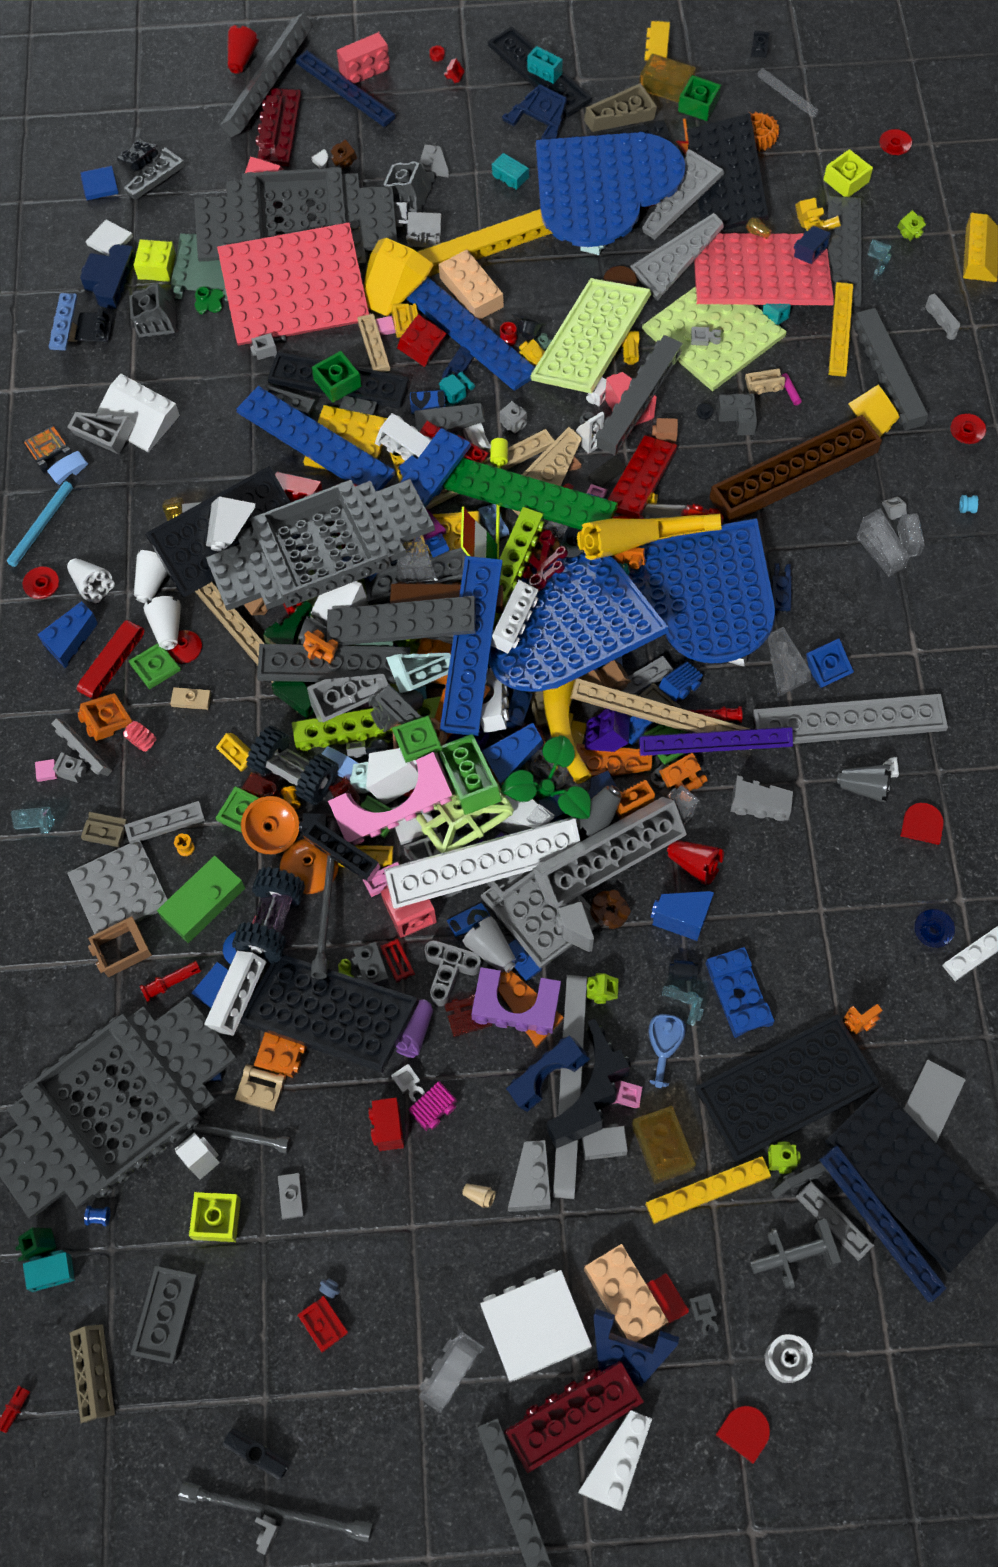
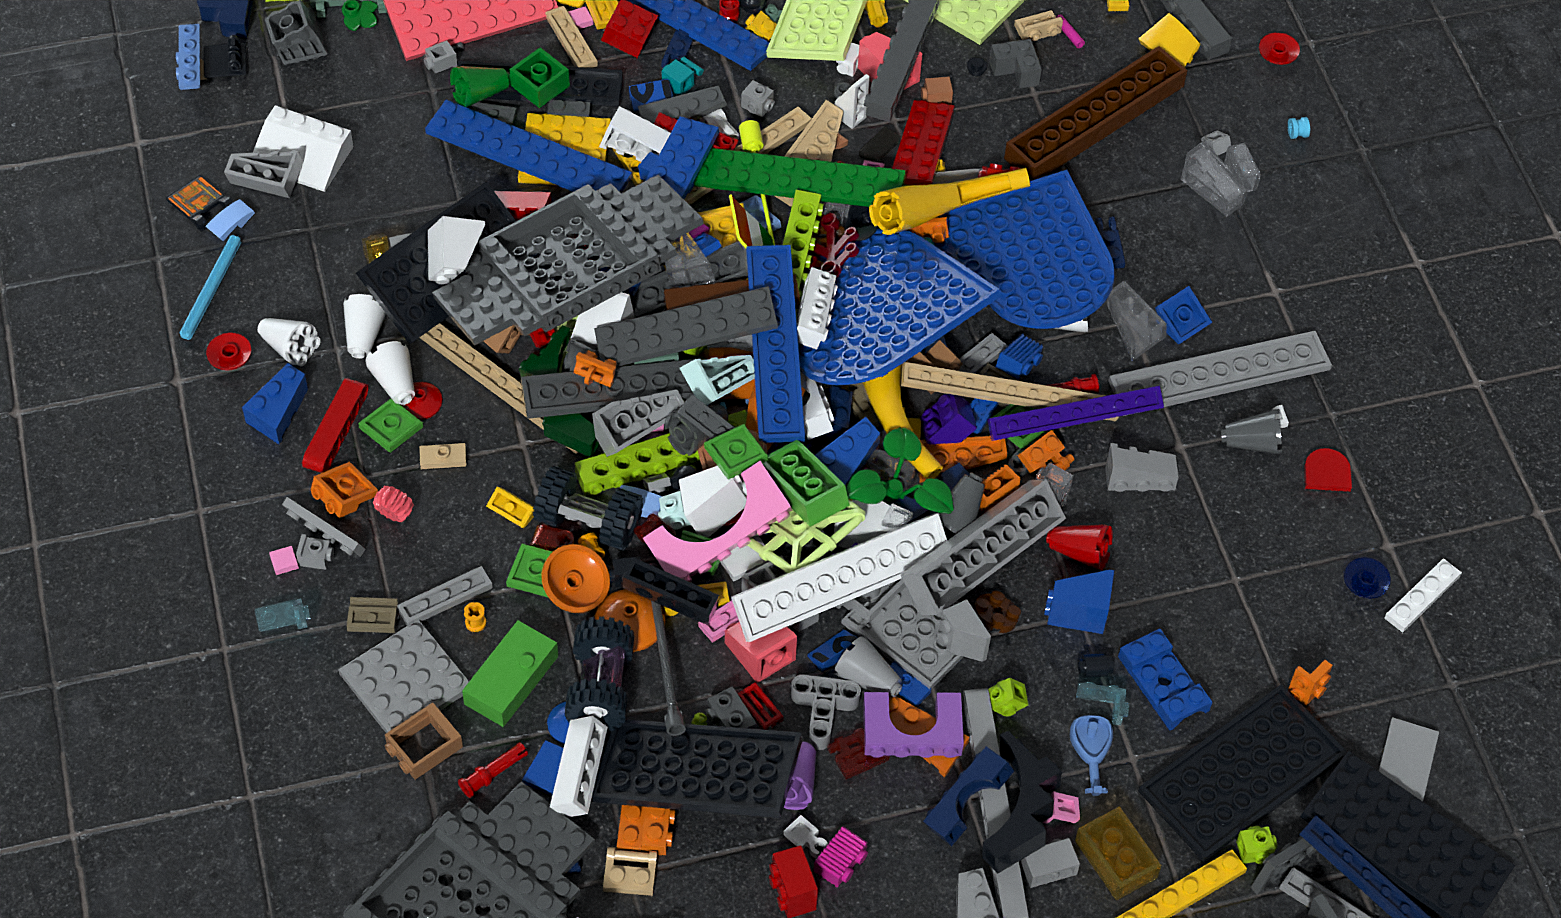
camera: 15 degrees left, 10 degrees down
none -> green cone [450,66,511,107]

